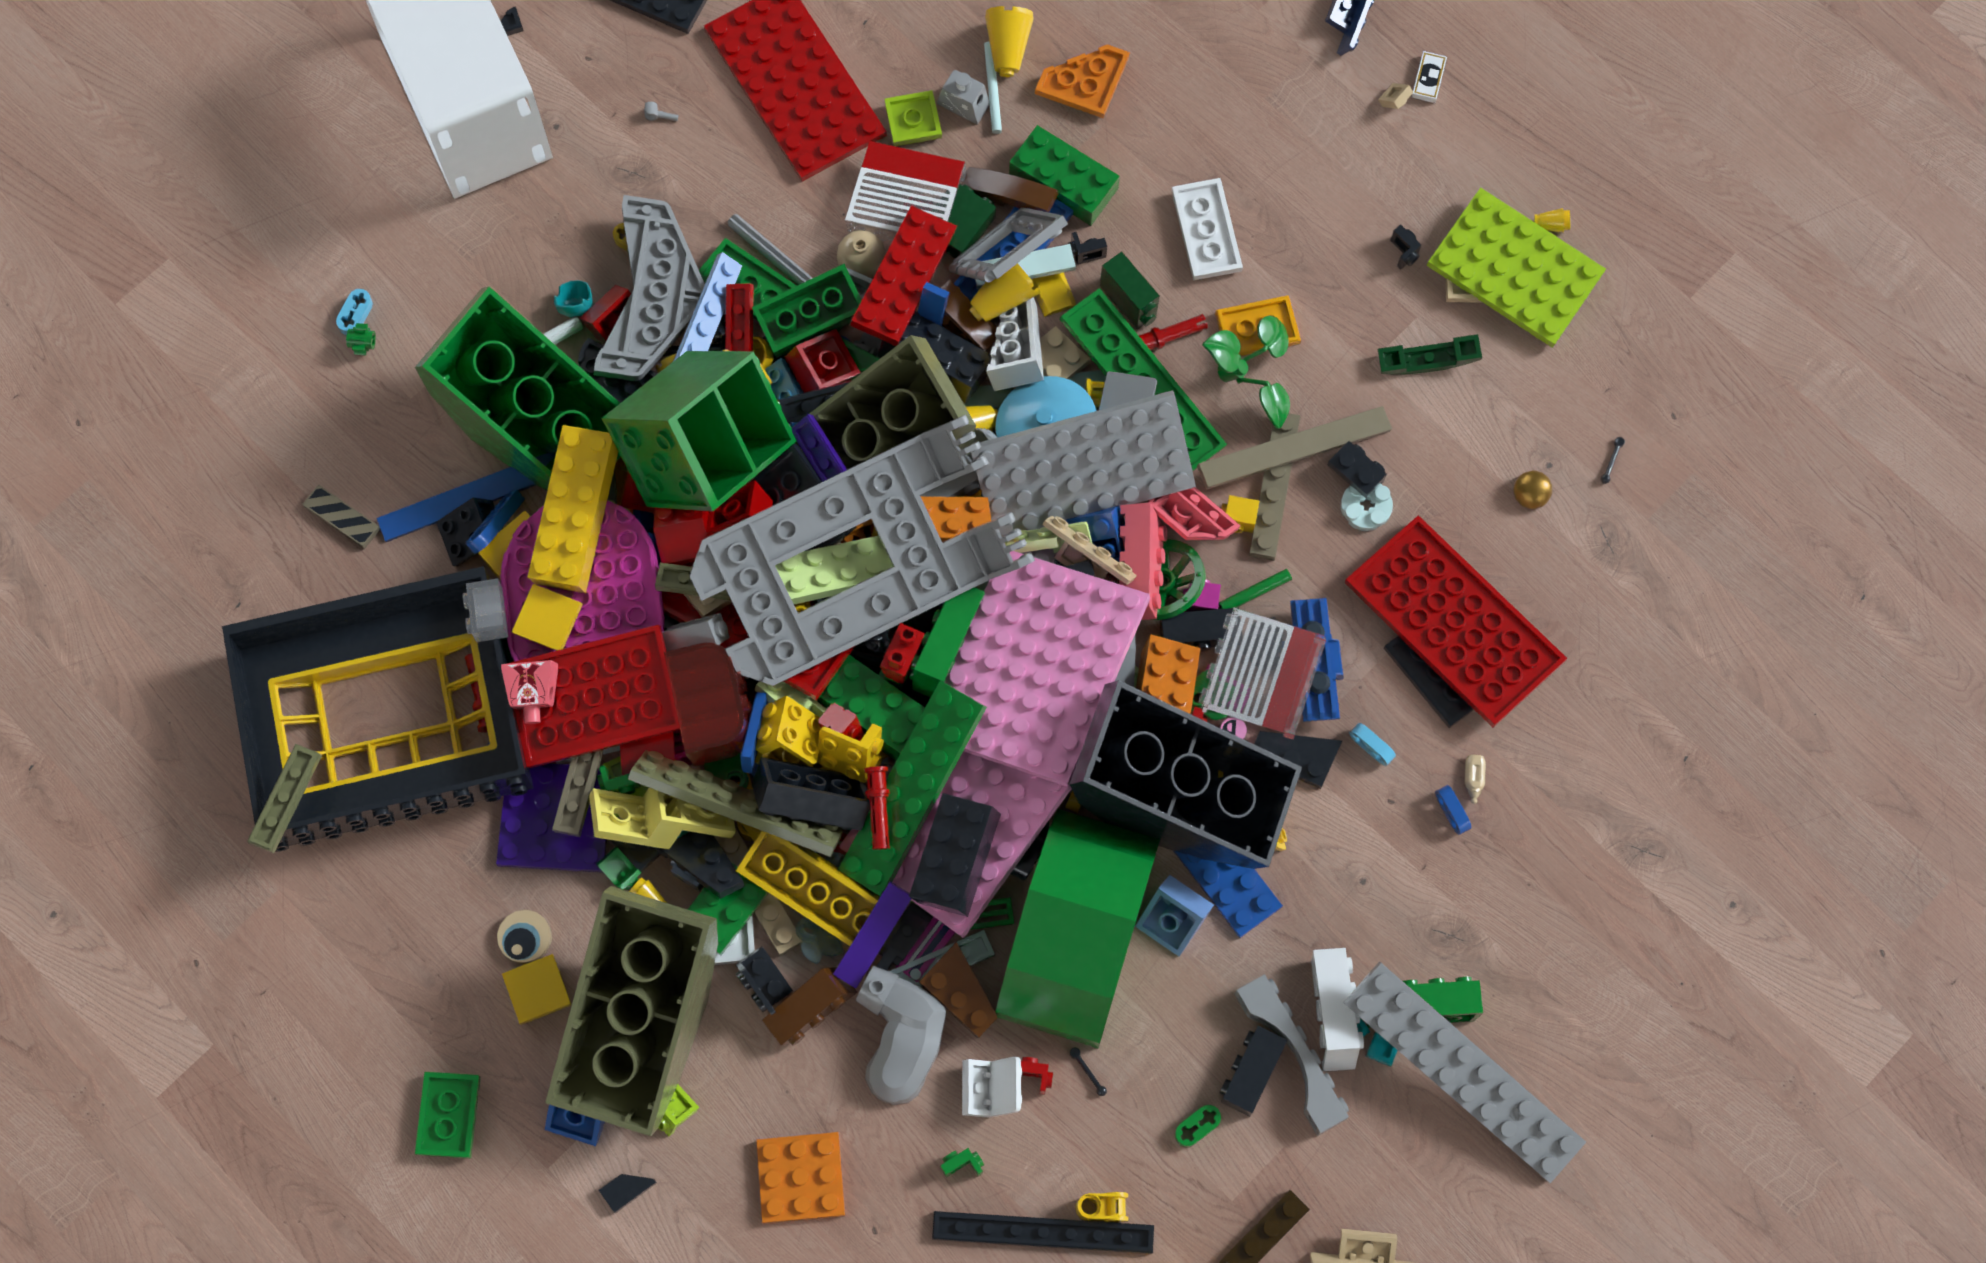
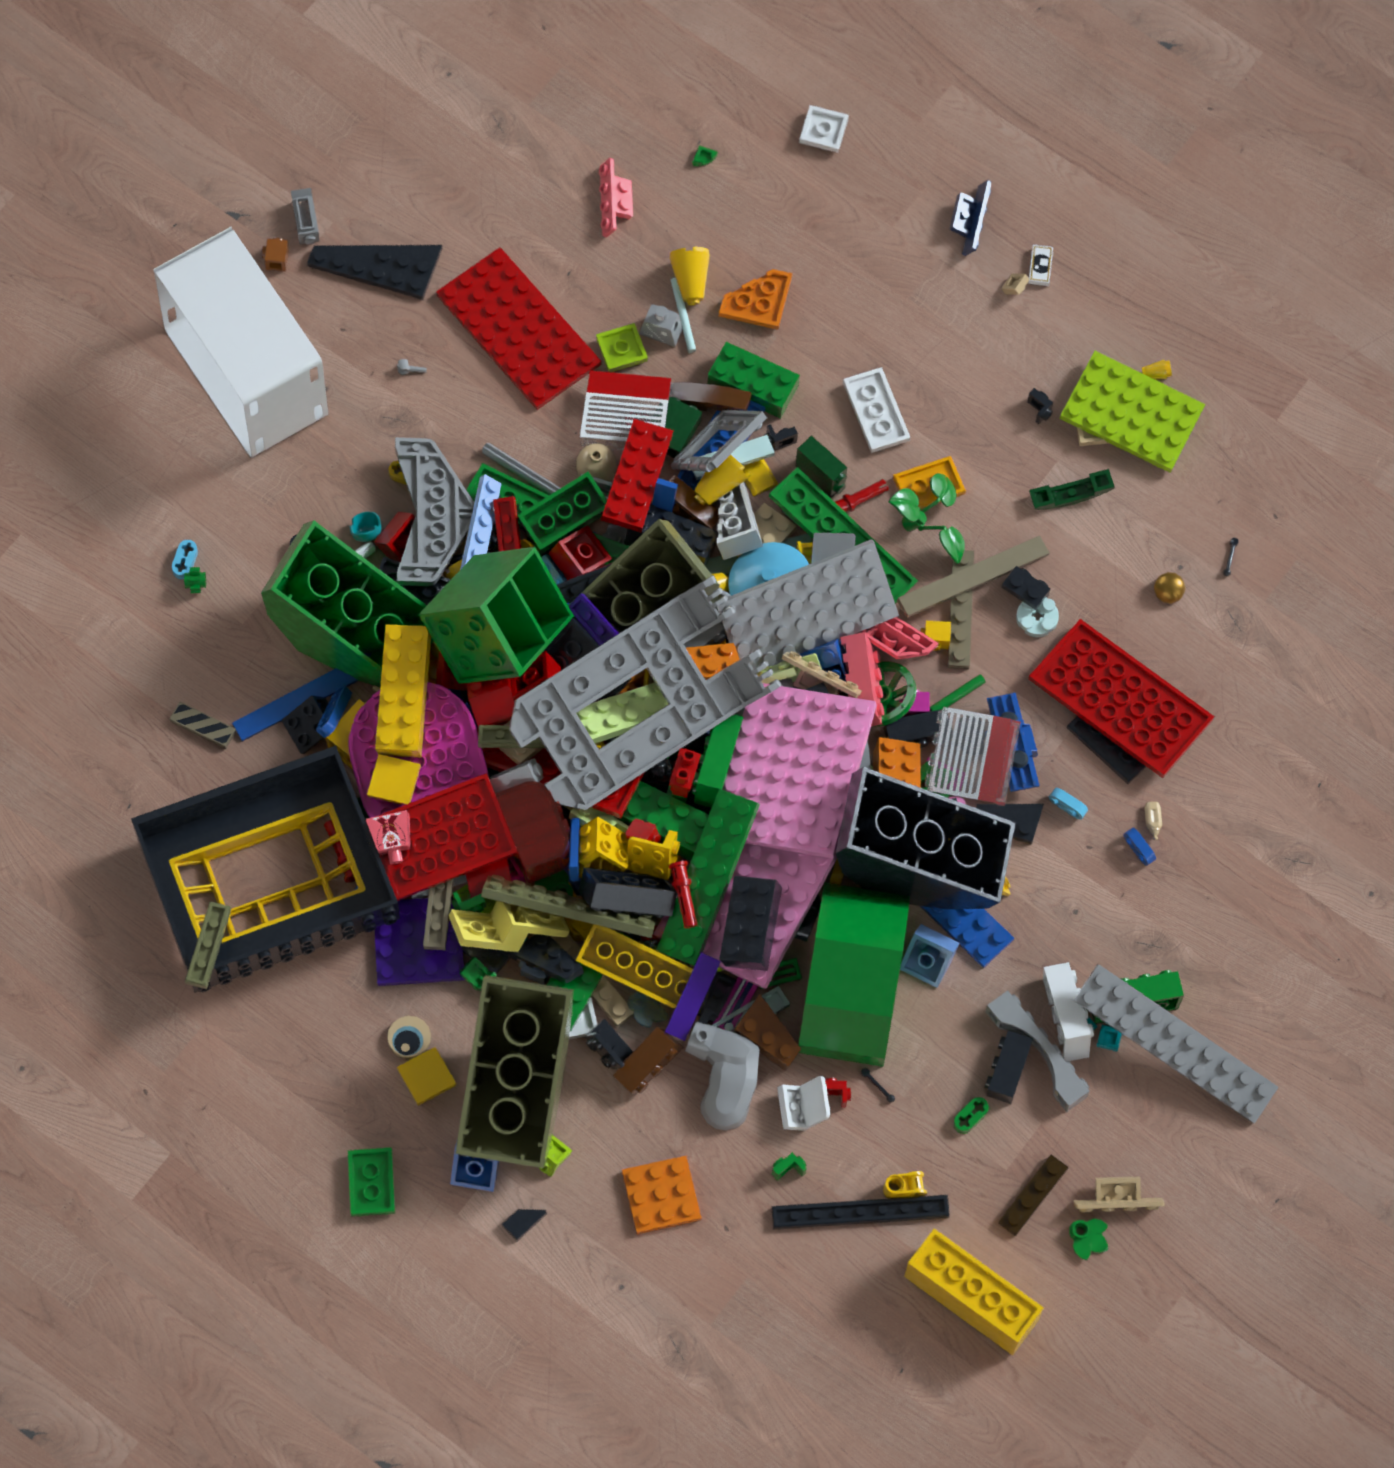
camera: 10 degrees left, 5 degrees down
clear brick [463,578,508,642] -> none

